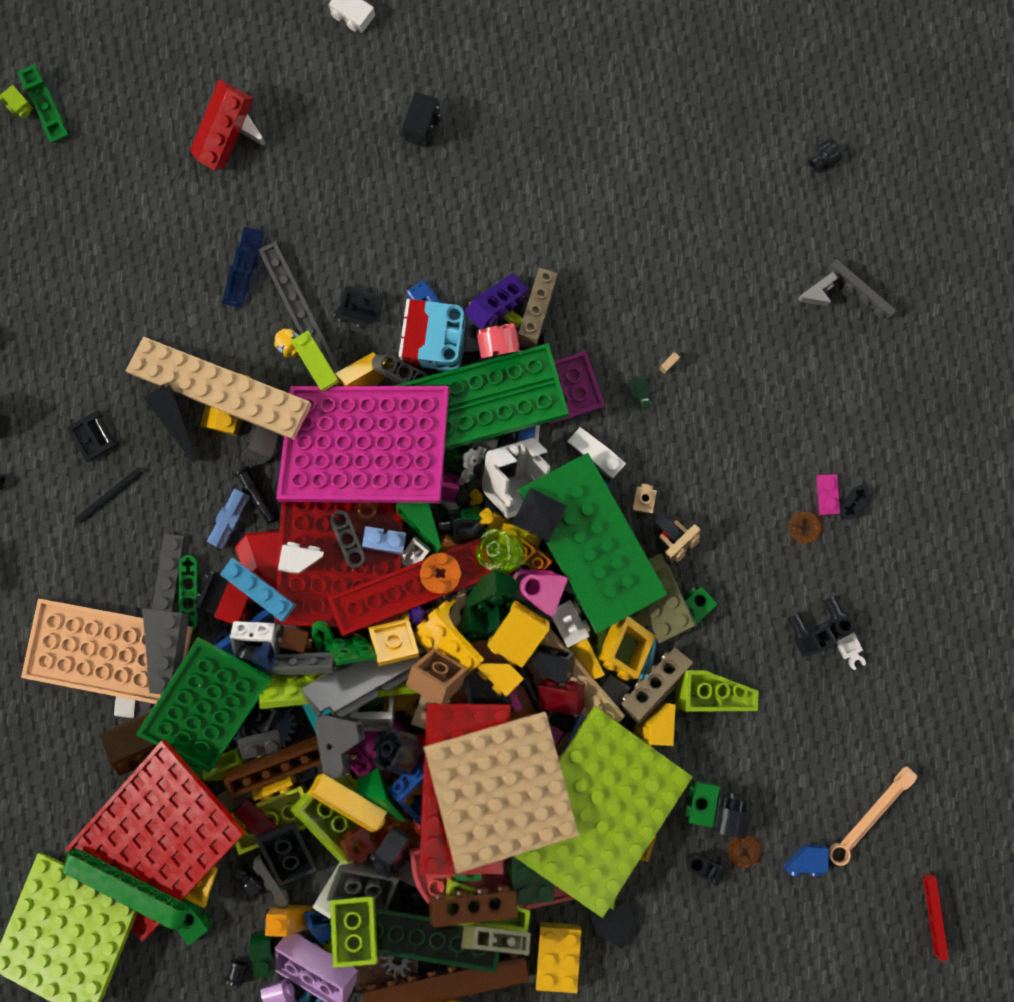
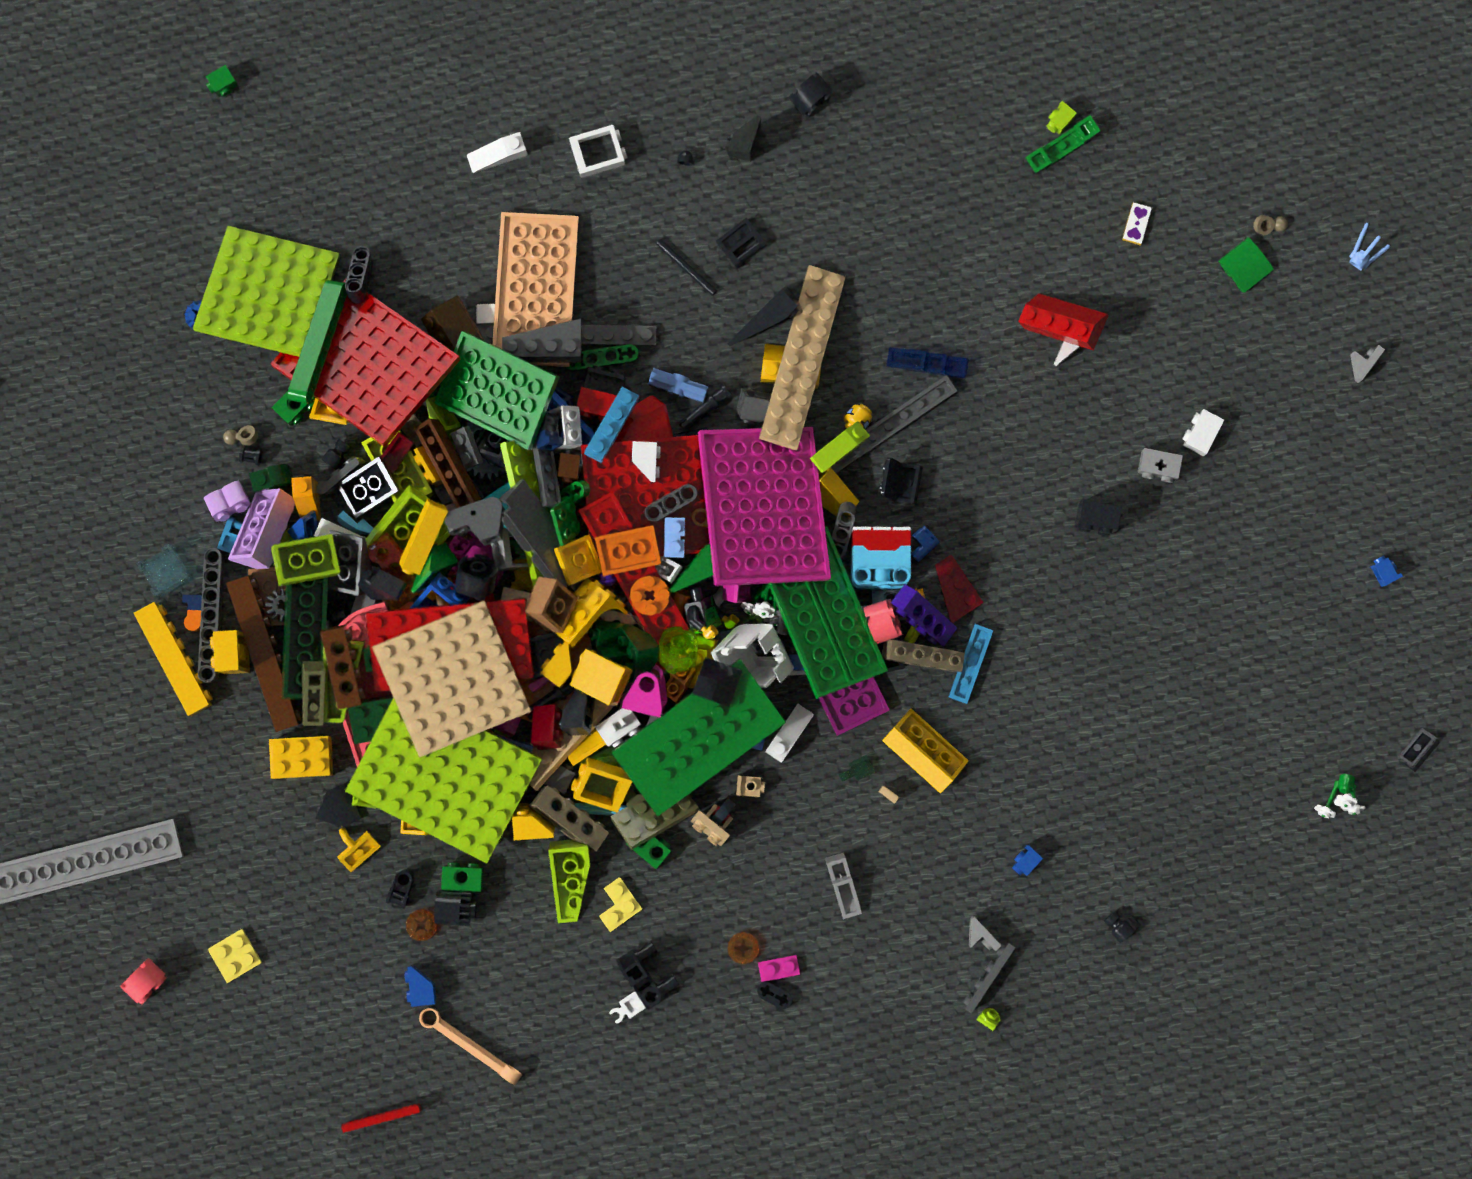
camera: 80 degrees right, 0 degrees up
none -> dark tan plate [223,425,258,446]
none -> medium azure slope [337,511,374,534]
none -> yellow plate [337,828,381,872]
none -> black beam [345,247,373,304]
none -> orange plate [595,525,661,576]
none -> light yellow plate [599,877,642,932]
none -> light grey slope [825,853,862,919]
none -> yellow slope [882,709,969,793]
none -> dark red wing [935,554,984,623]
none -> dark azure plate [948,624,993,704]
none -> lime plate [976,1008,1000,1031]
none -> blue brick [1012,845,1043,876]
none -> white tile [1122,202,1152,245]
none -> light grey brick [1138,448,1183,483]

